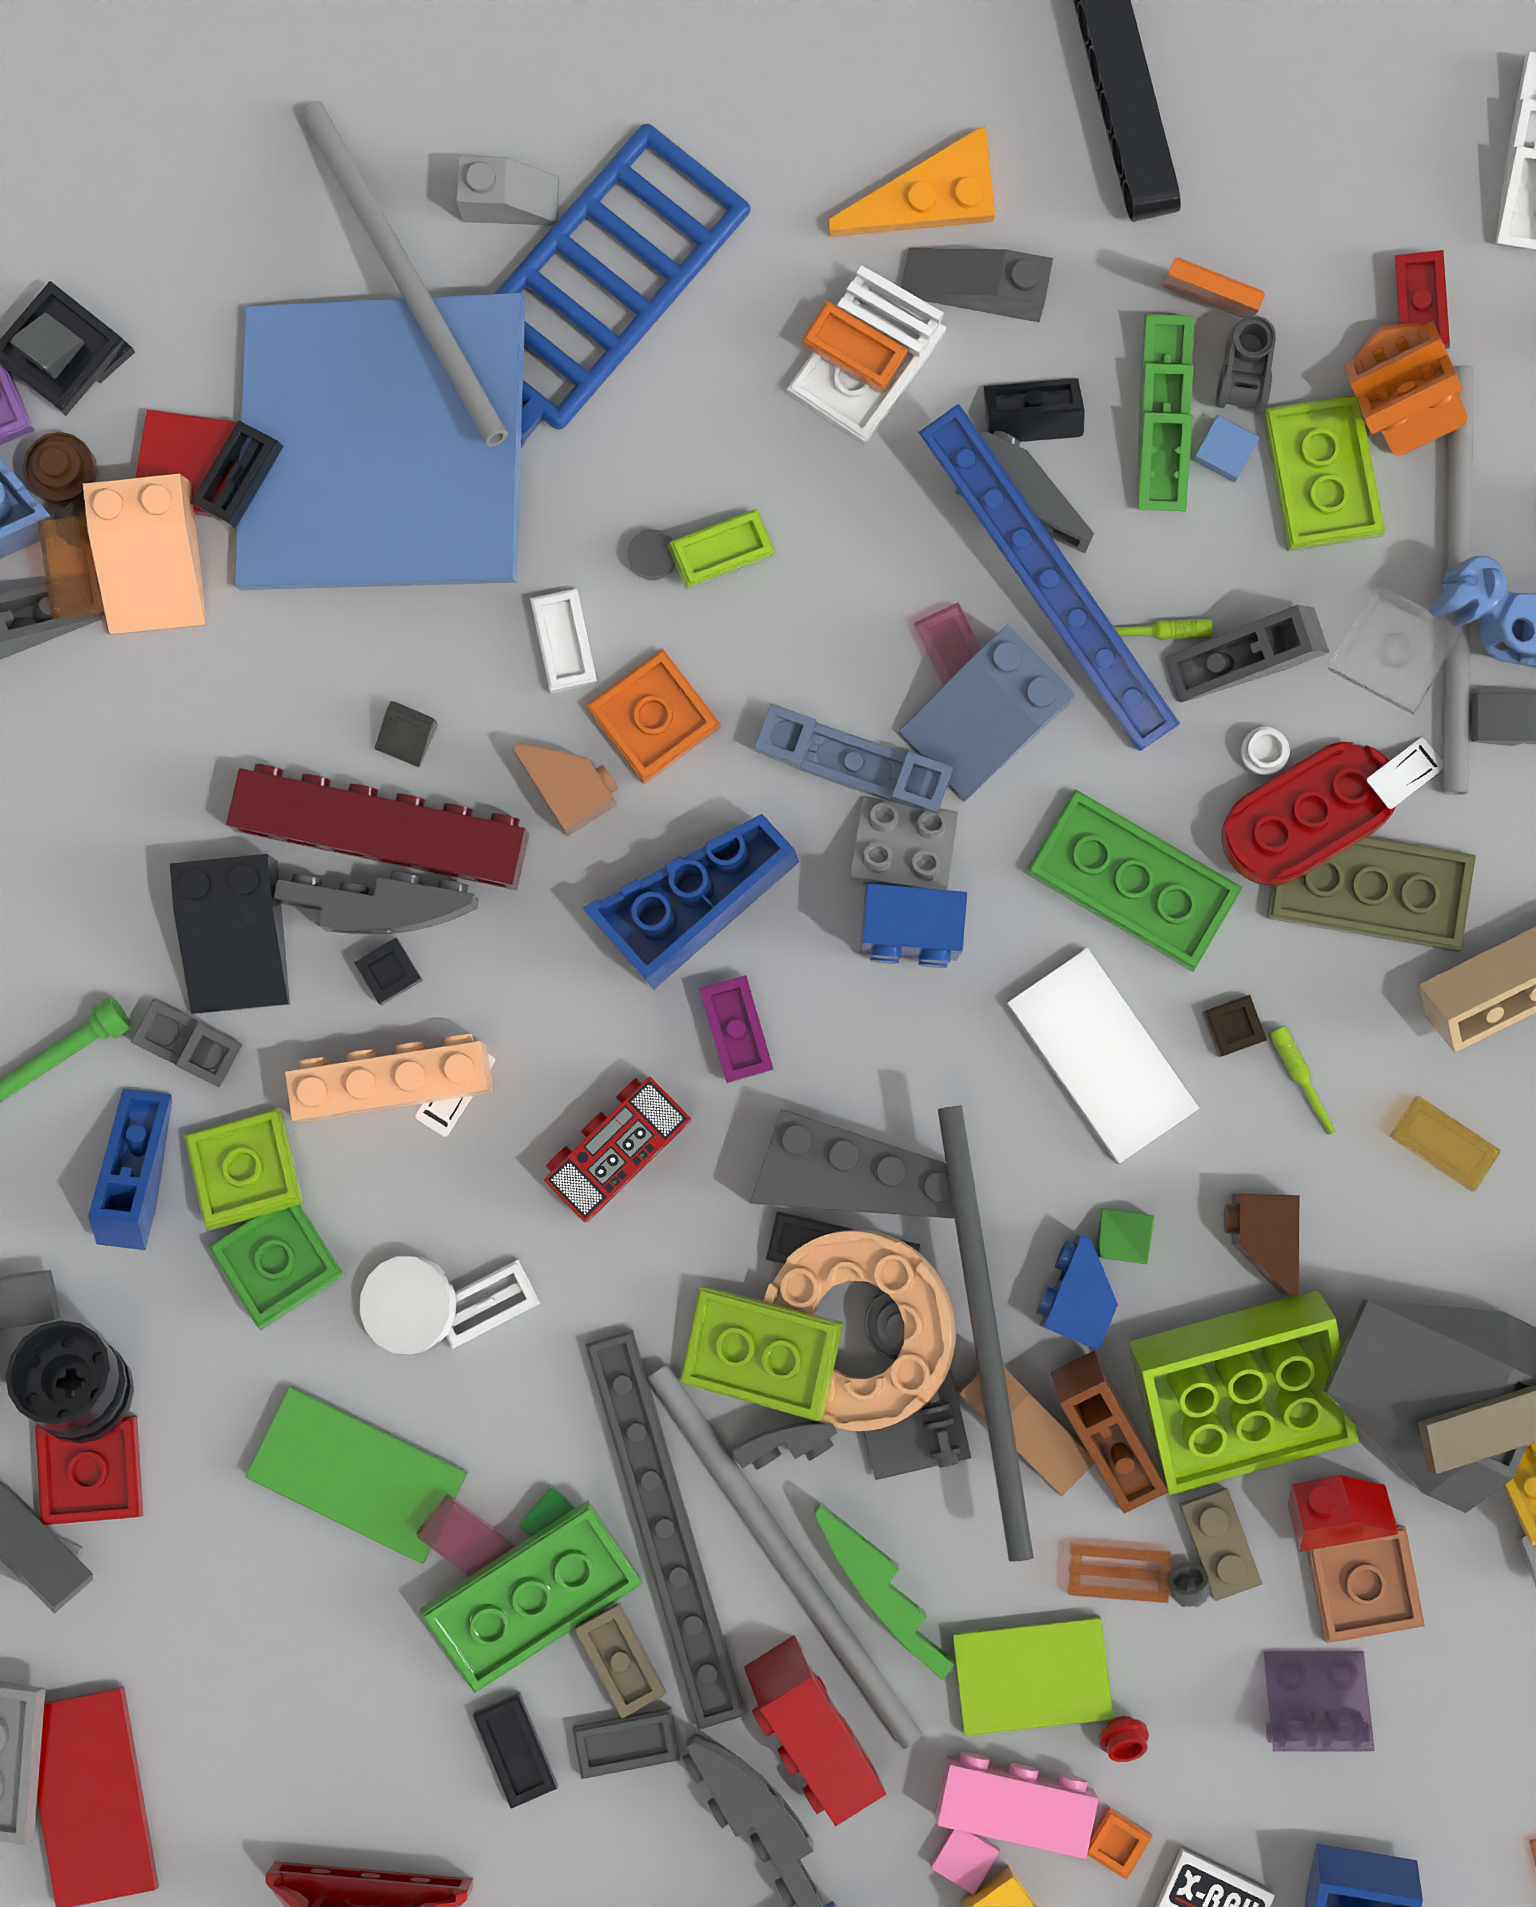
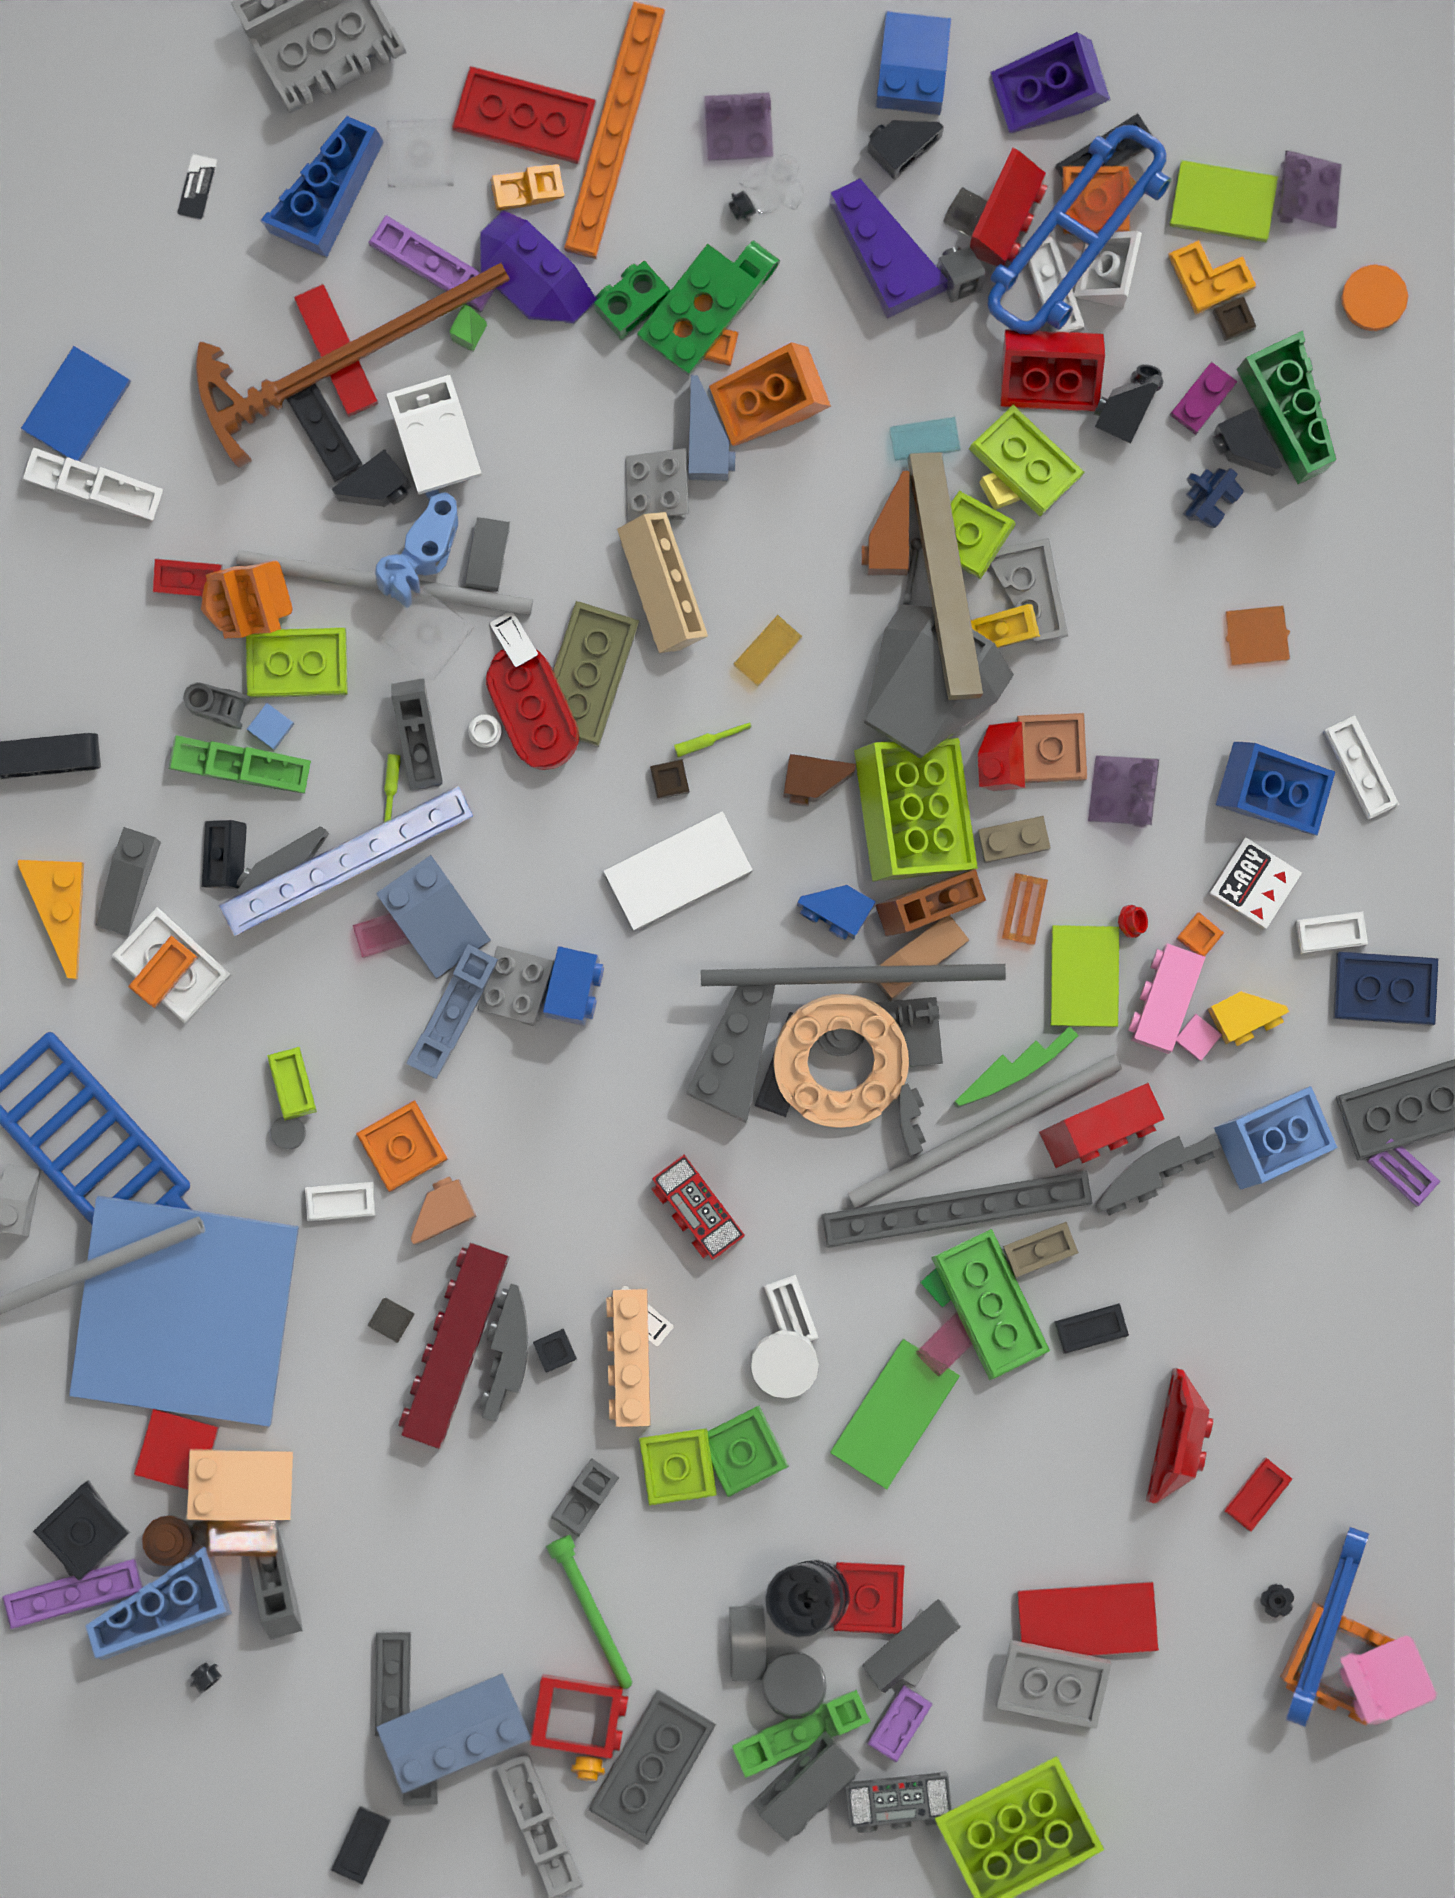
camera: 85 degrees left, 0 degrees up
dark grey slope [10,312,85,380] -> none
blue slope [88,1089,172,1250] -> none
black slope [170,854,290,1014] -> none
black tile [190,421,284,529] -> none
dark grey tile [572,1707,680,1779] -> none
blue wedge [583,814,799,990] -> none
lime tile [680,1285,844,1421] -> none
magenta plate [699,975,774,1083] -> none
white tile [837,265,944,358] -> none
bright green tile [1025,789,1243,972] -> none
bright green slope [1096,1208,1154,1265] -> none
orange tile [1163,257,1265,318] -> none
dark grey hinge [1168,1563,1210,1607] -> none

